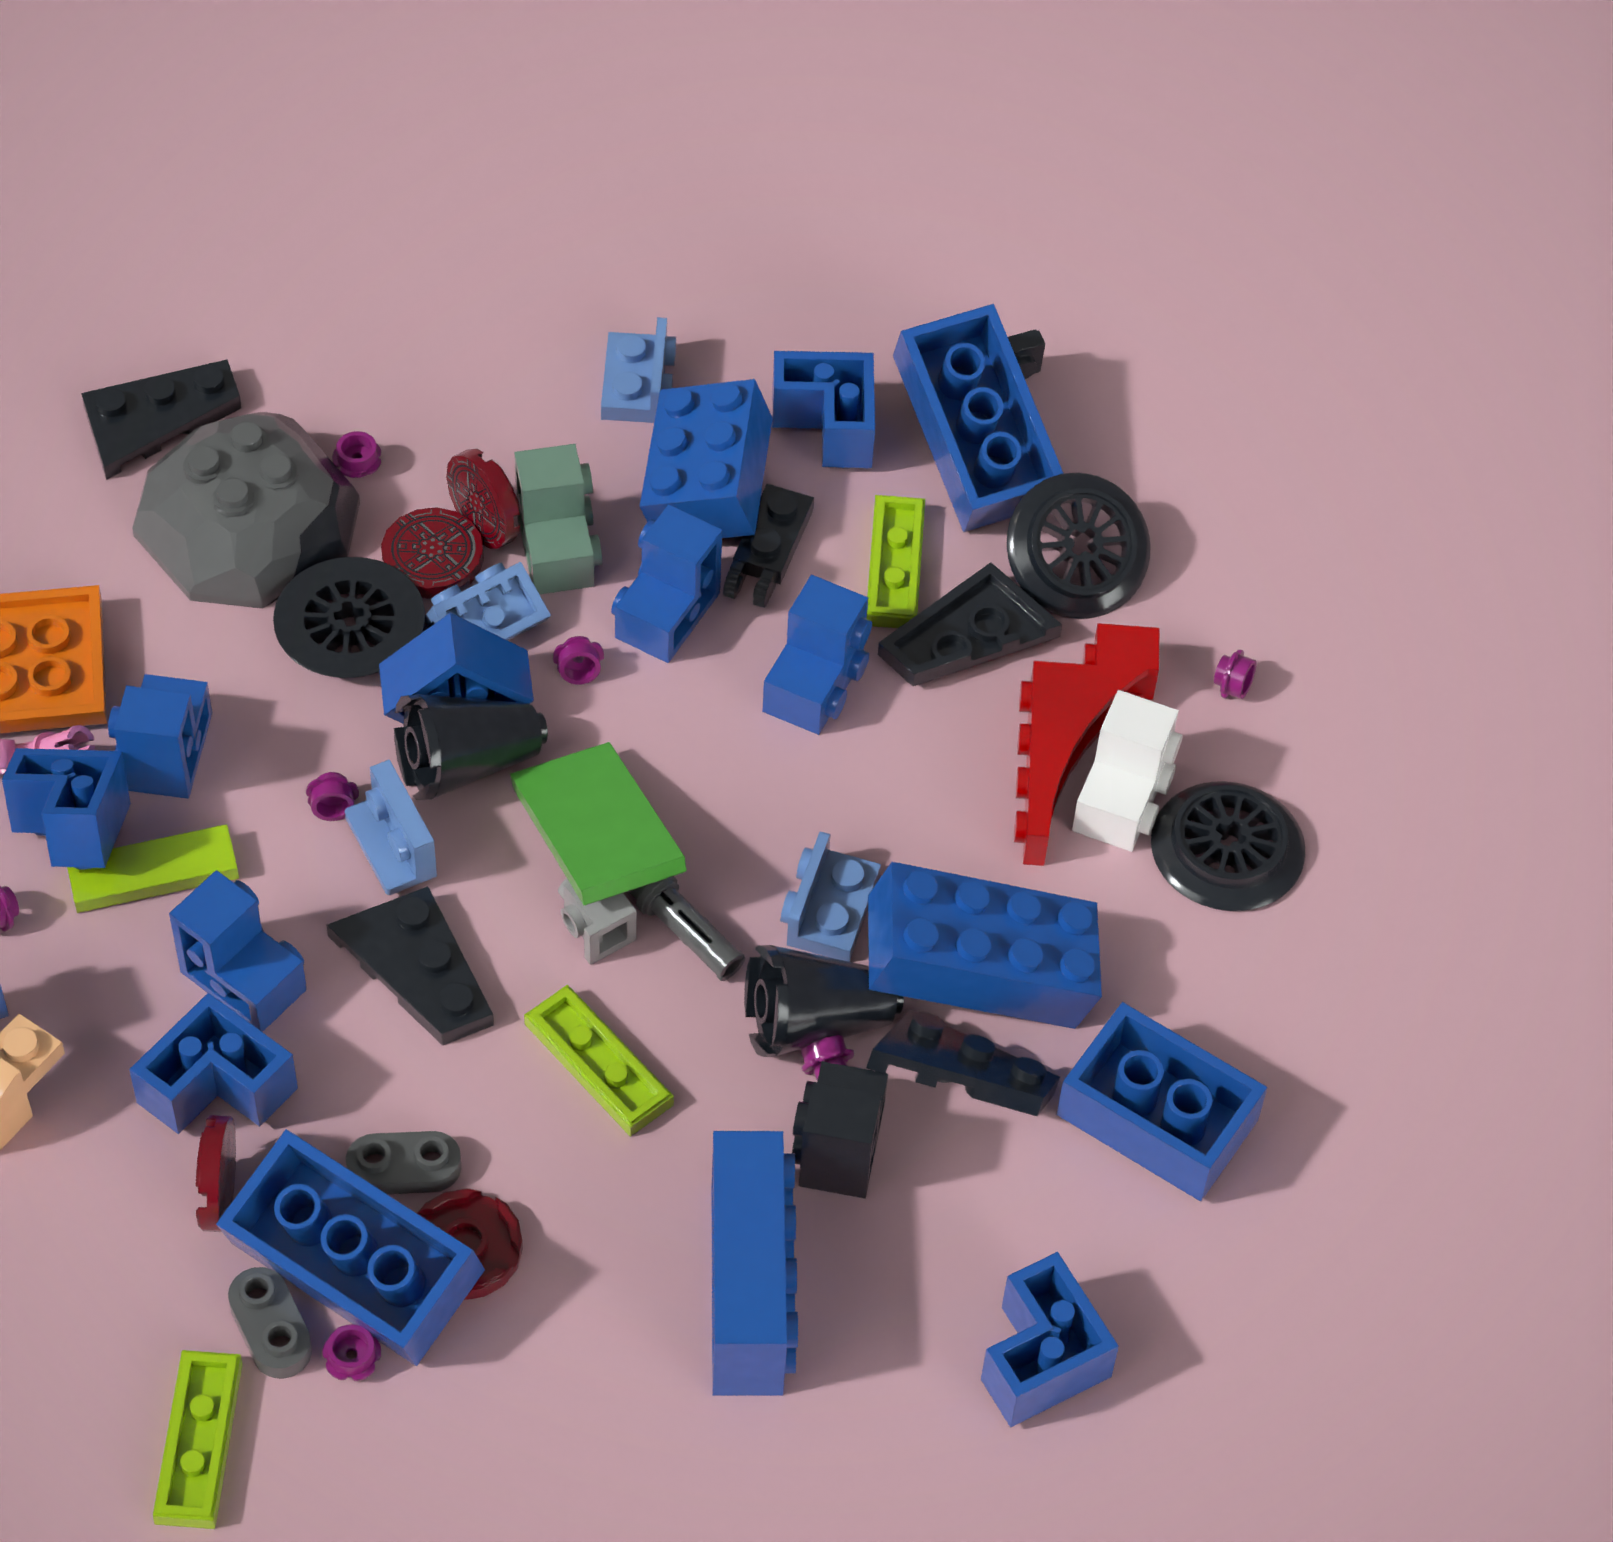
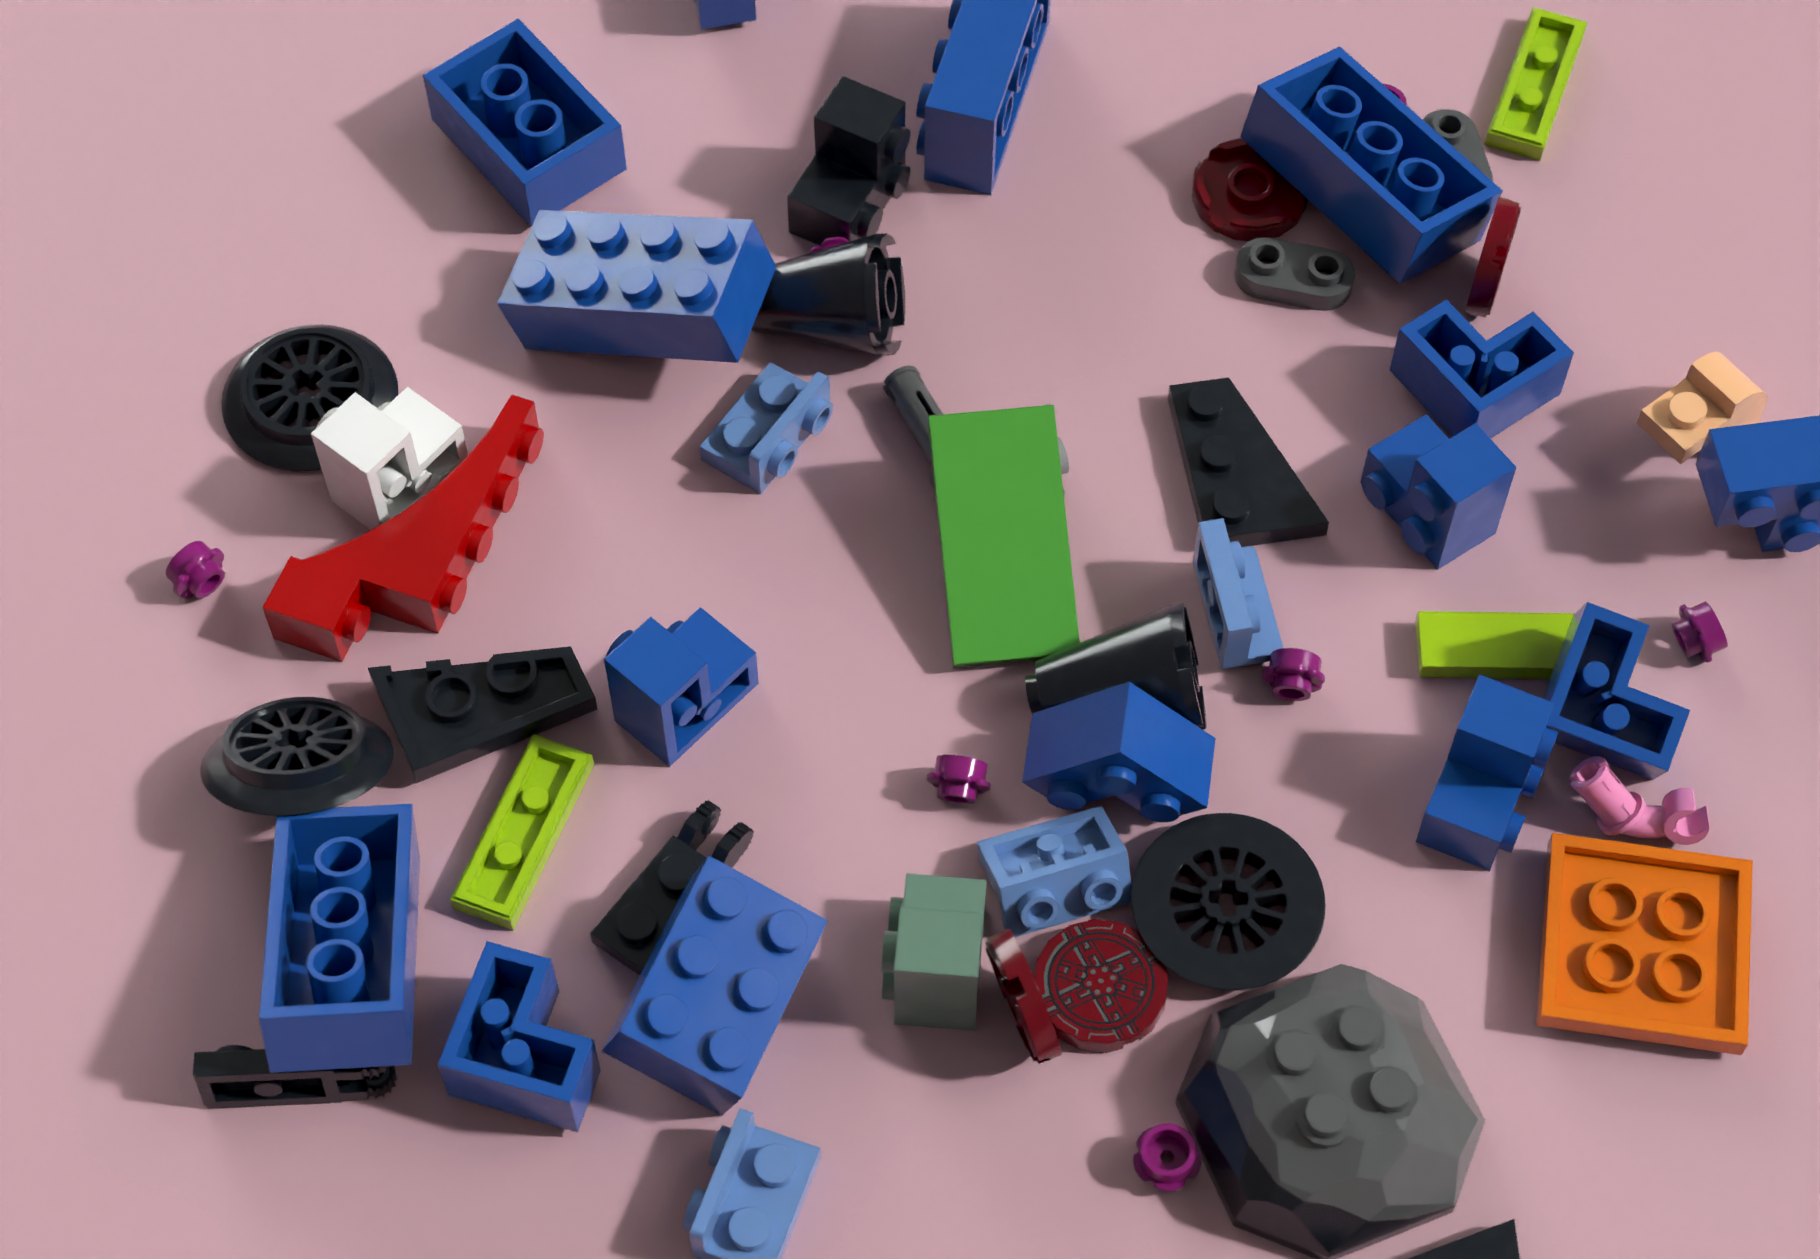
camera: 160 degrees left, 5 degrees up
lime tile [524,984,674,1137] -> none
blue brick [611,504,722,663] -> none
black wing [866,1009,1060,1116] -> none

